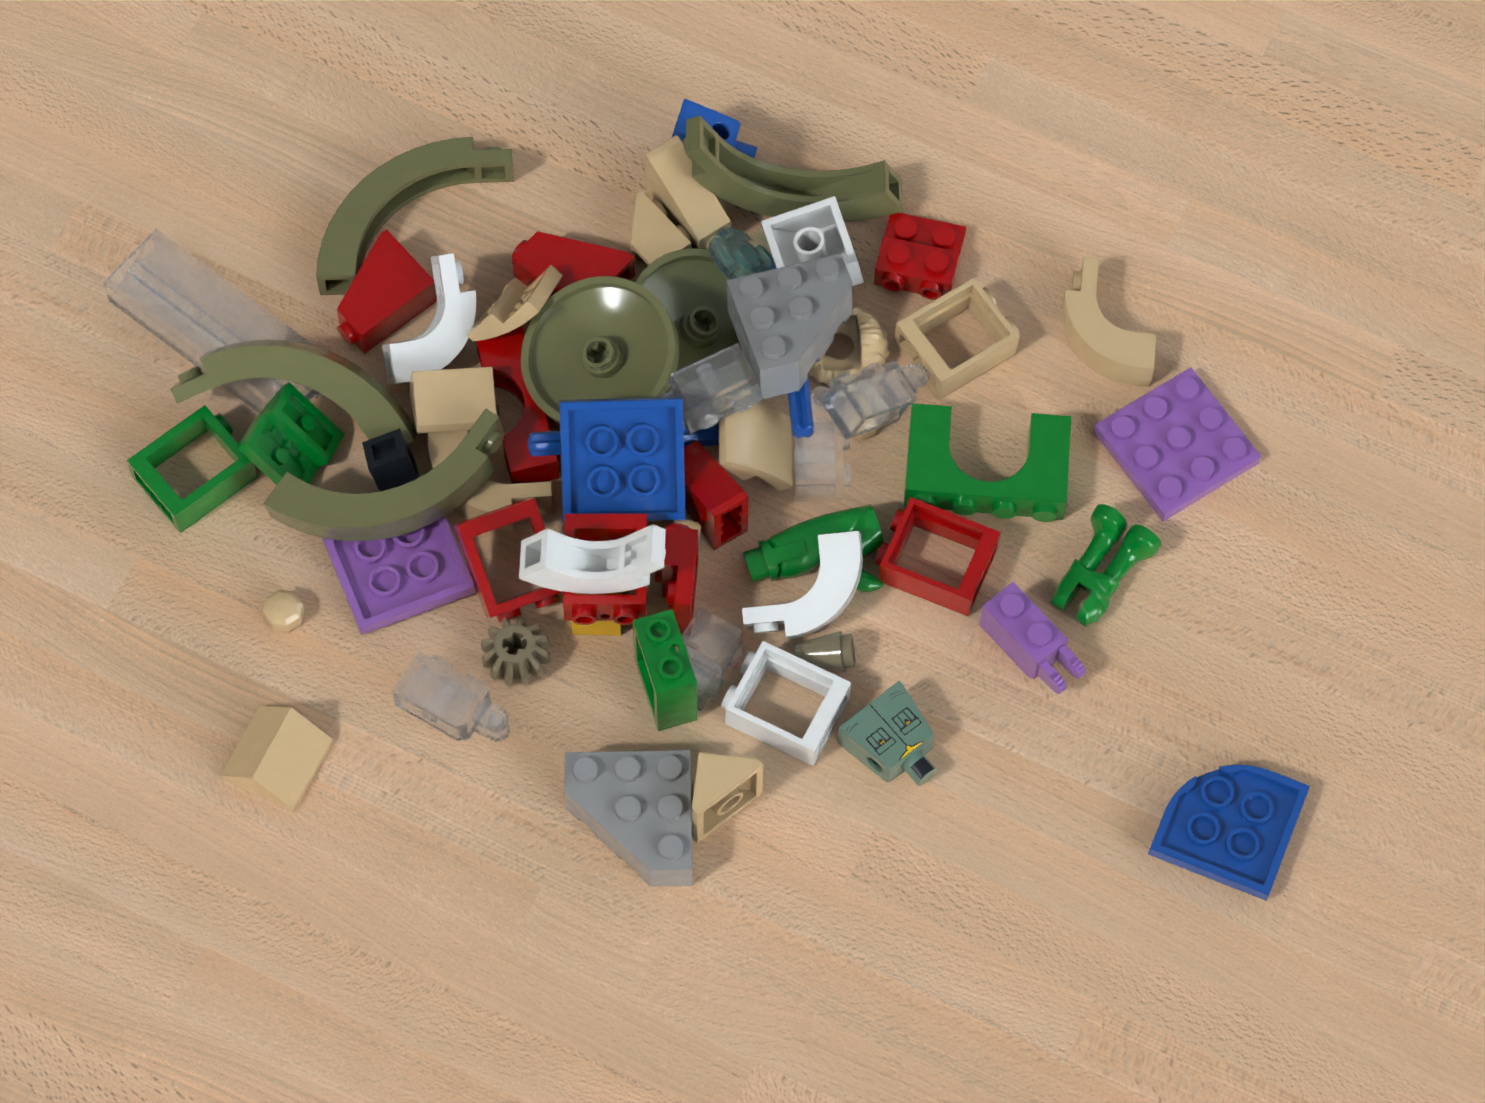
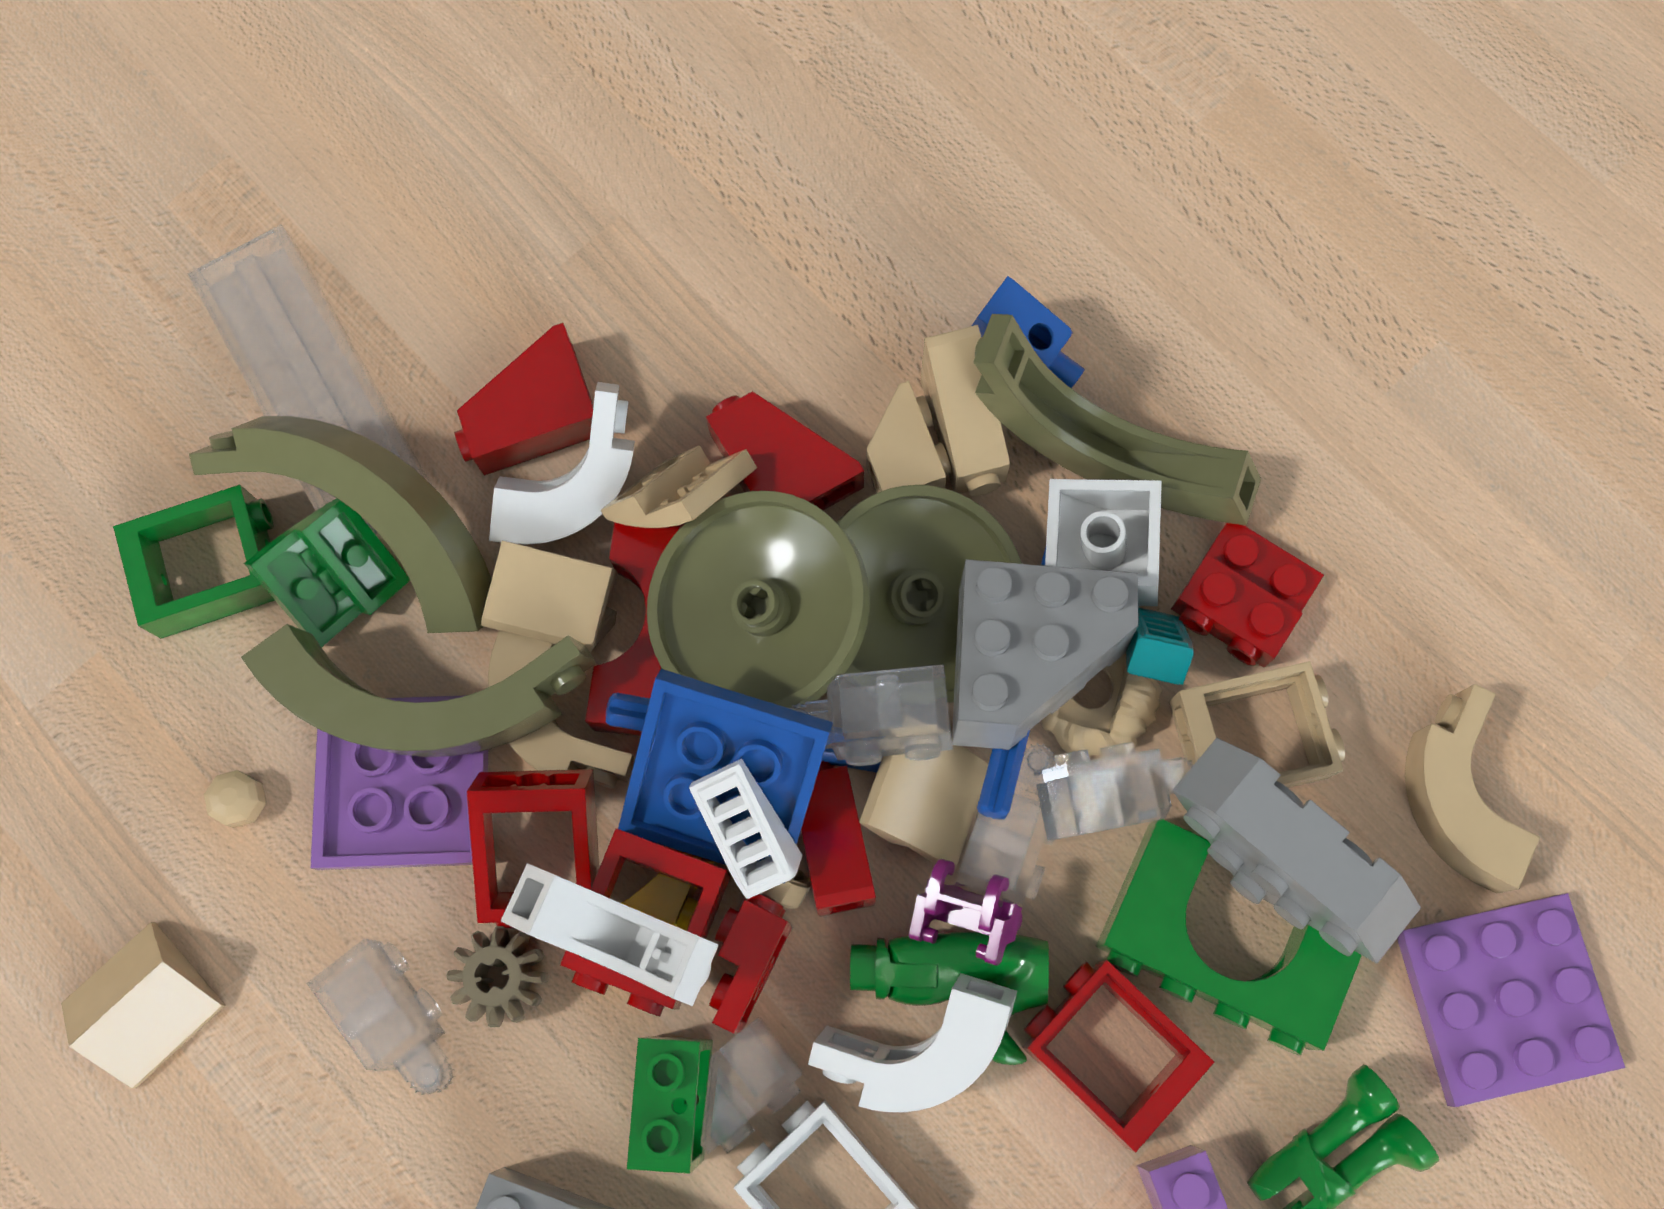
camera: 25 degrees right, 10 degrees up
olive arch [316,137,514,295] -> none
black brick [362,428,420,491] -> none
clear light blue tile [708,228,777,279] -> none
dark tan cone [795,631,855,671] -> none
none -> white slope [689,759,802,899]
none -> magenta piece [909,858,1023,966]
none -> teal slope [1126,607,1194,685]
none -> light grey brick [1172,738,1421,964]

